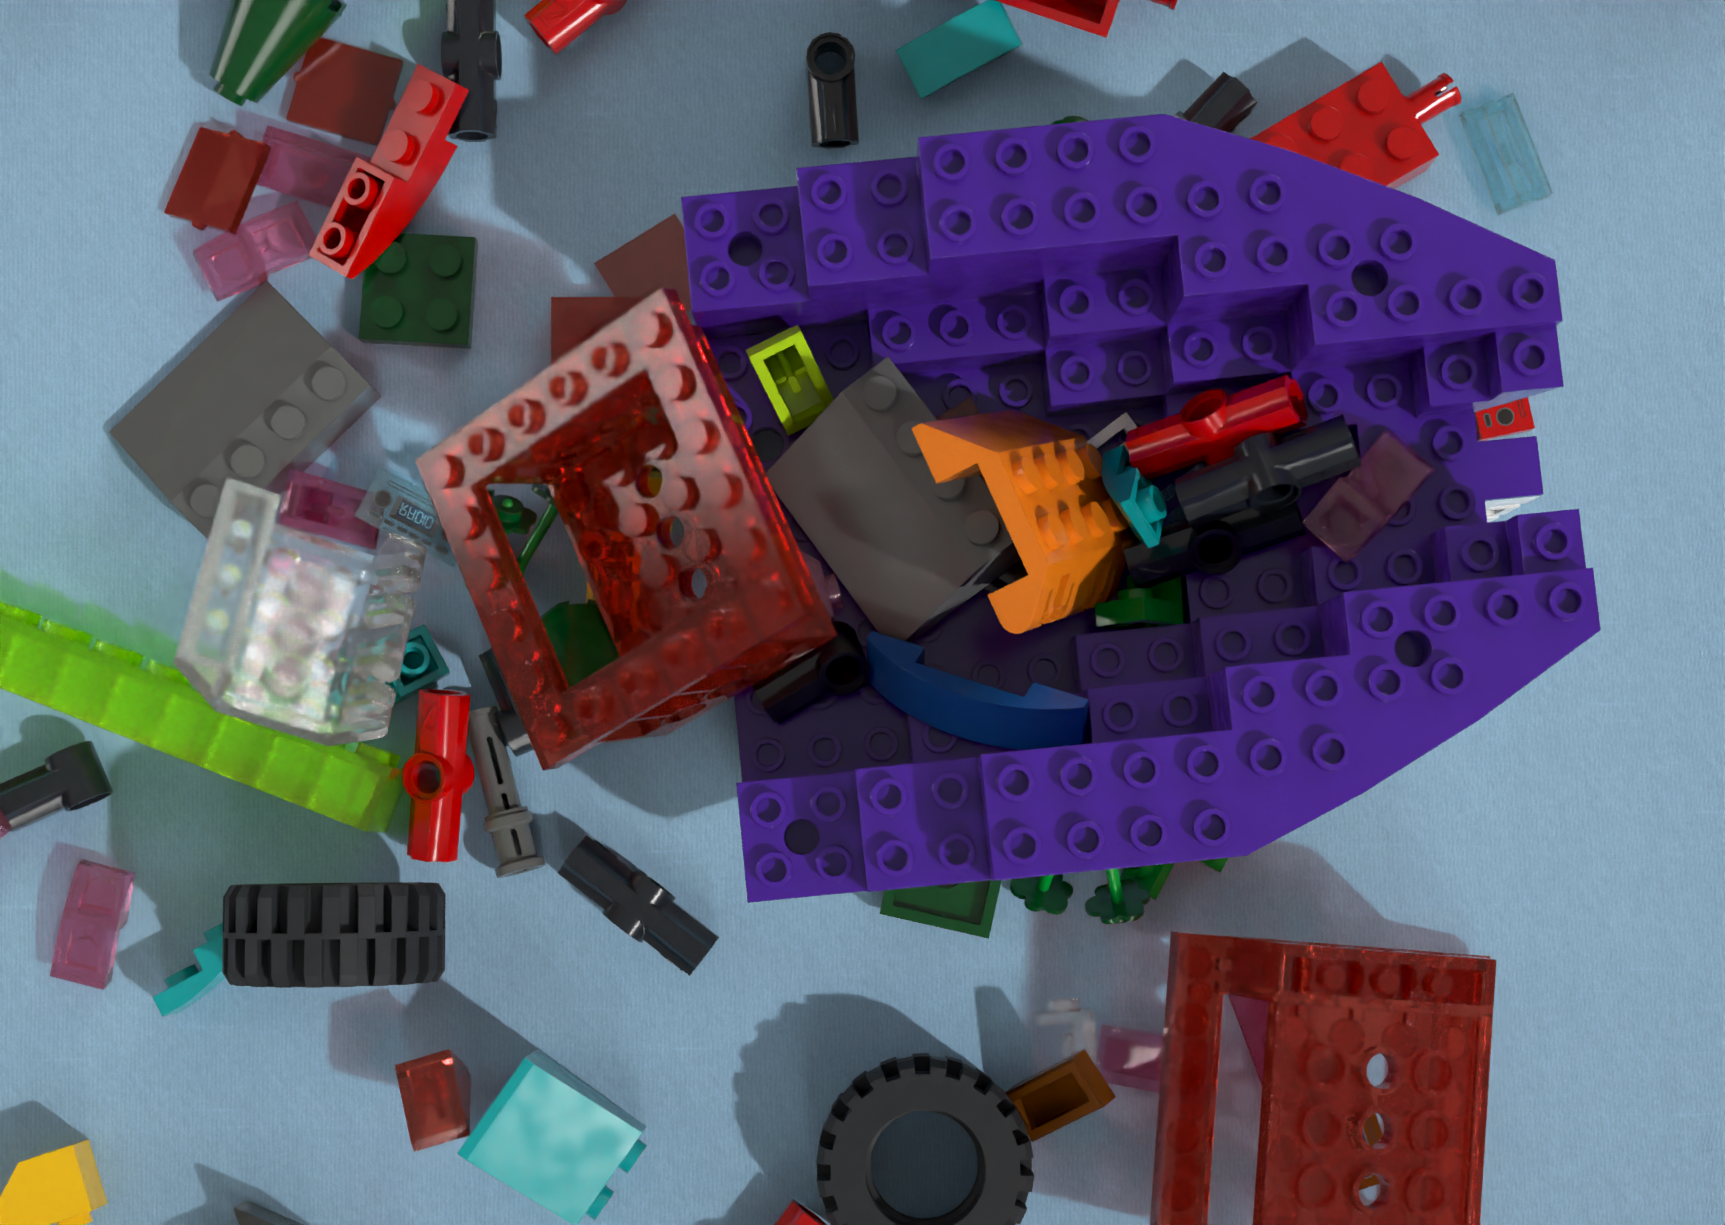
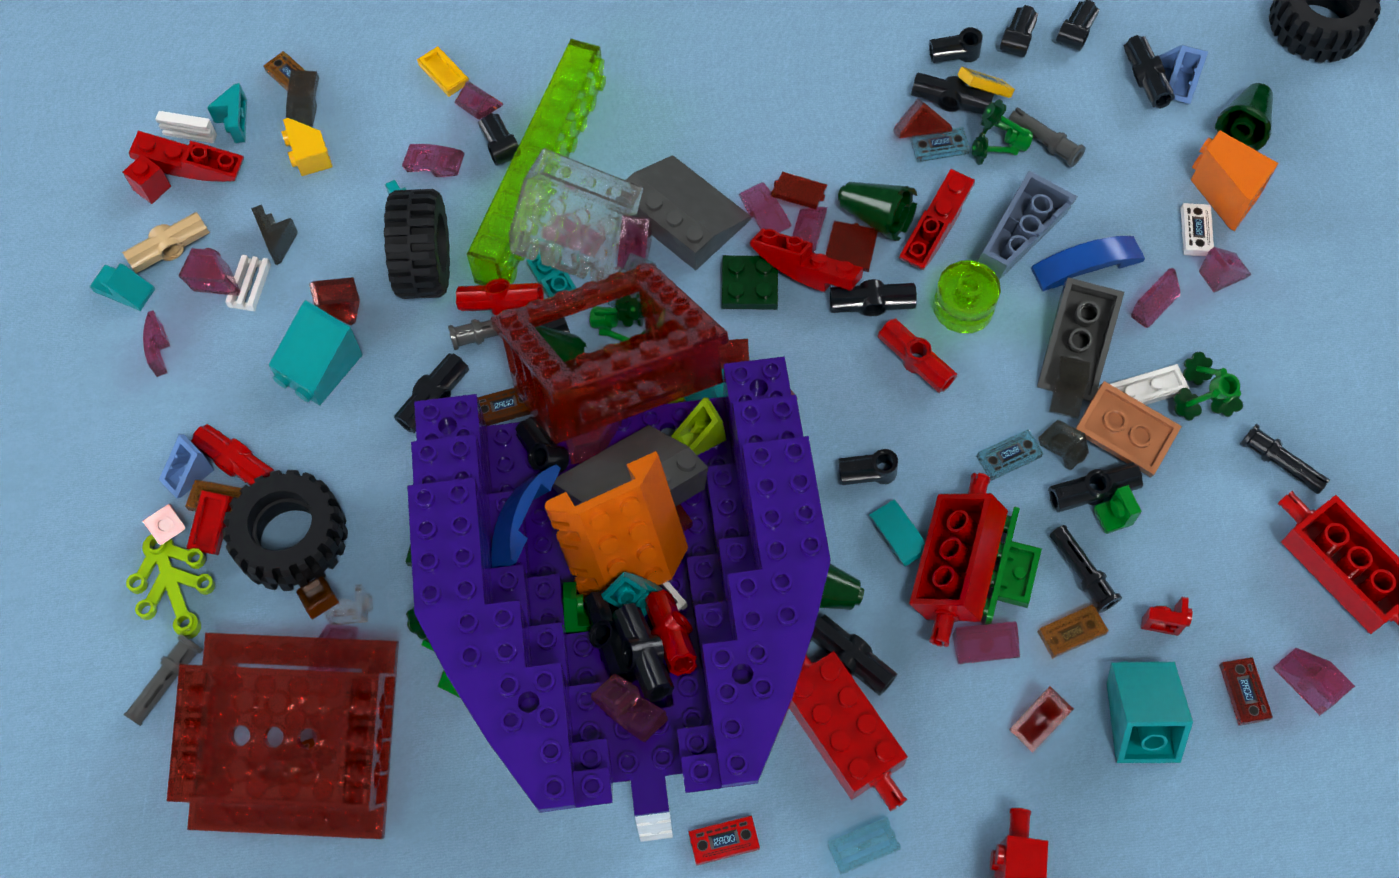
camera: 90 degrees right, 20 degrees down
none -> reddish brown tile [478,384,536,426]

